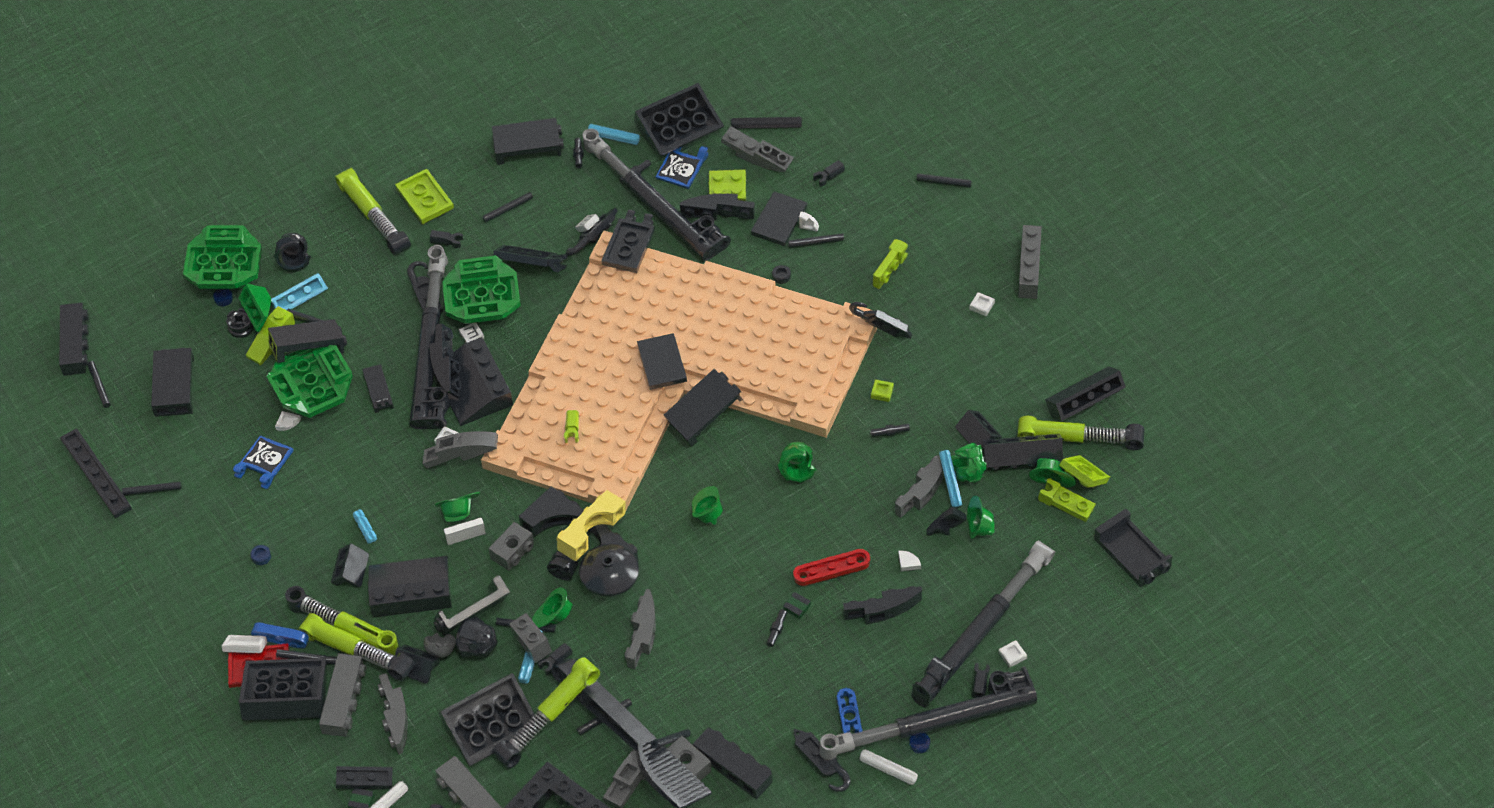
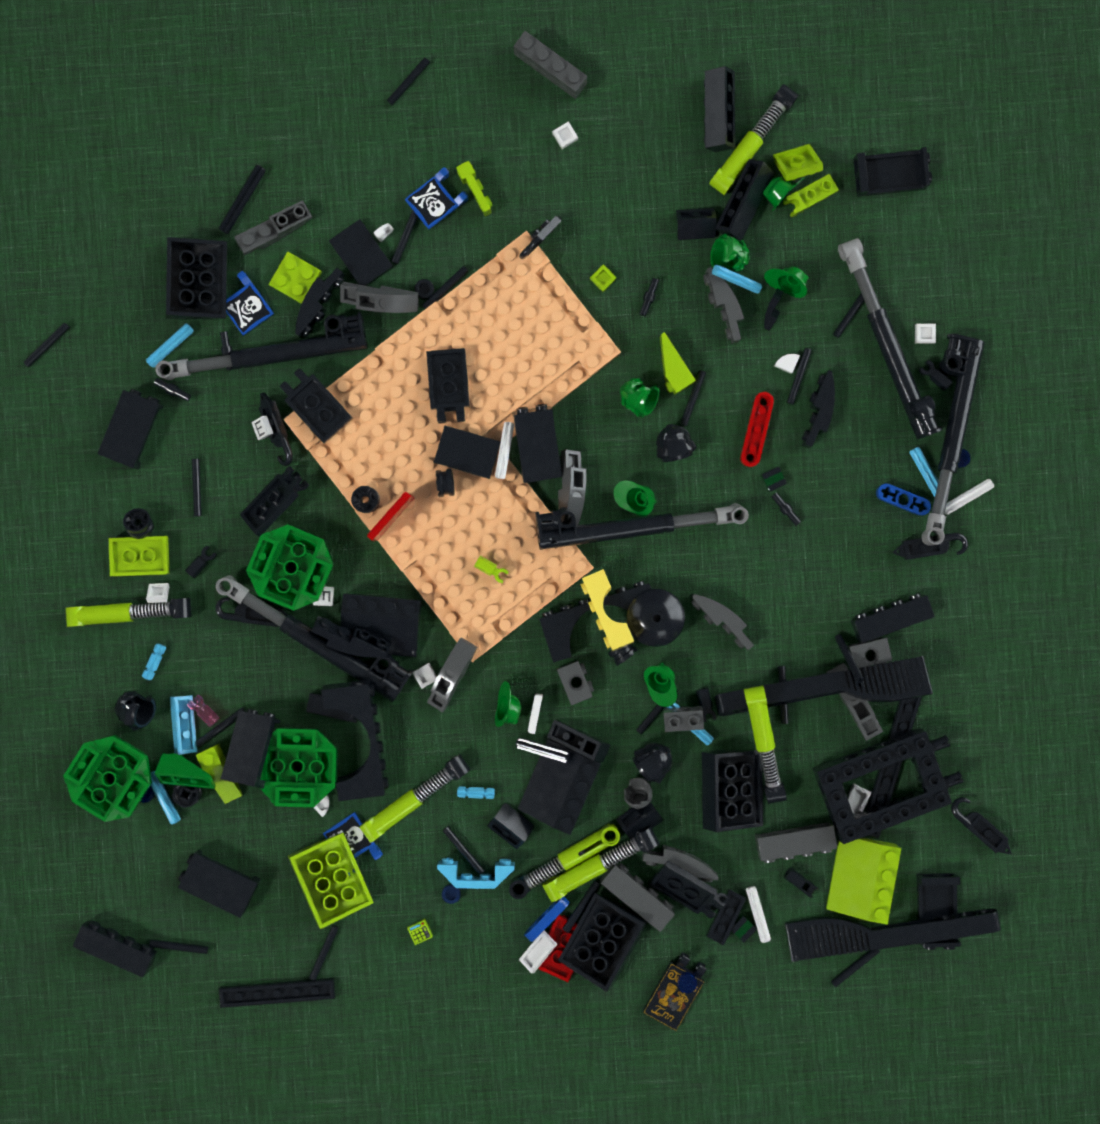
camera: 65 degrees left, 35 degrees up
panel [433,575,510,636] -> none
black bar [813,160,845,187] -> none
none -> black piece [23,322,70,367]
none -> black wheel [123,508,154,539]
none -> medium azure axle [142,644,166,680]
none -> white tile [146,583,170,603]
none -> medium azure axle [151,771,181,825]
none -> clear pink bar [187,695,220,727]
none -> lime slope [288,832,374,929]
none -> black arch [321,679,389,801]
none -> dark grey slope [340,282,419,313]
none -> black wheel [351,486,380,513]
none -> piece [359,754,471,843]
none -> red tile [367,492,415,541]
none -> flag [405,167,468,230]
none -> lime tile [407,918,433,945]
none -> black piece [422,266,468,309]
none -> black tile [426,348,470,424]
none -> black wheel [436,469,455,497]
none -> medium azure slope [437,858,515,889]
none -> black piece [443,826,485,875]
none -> white axle [495,422,514,479]
none -> axle [515,737,570,763]
none -> black piece [535,503,749,550]
none -> black slope [547,720,611,762]
none -> dark grey slope [558,449,586,526]
none -> black tile [643,952,707,1031]
none -> black tile [649,860,728,919]
none -> black helmet [656,424,697,462]
none -> lime slope [660,332,696,395]
none -> clear blue tile [677,972,697,993]
none -> black piece [680,370,706,427]
none -> black piece [786,348,812,405]
none -> black piece [833,293,864,338]
none -> medium azure axle [910,447,938,497]

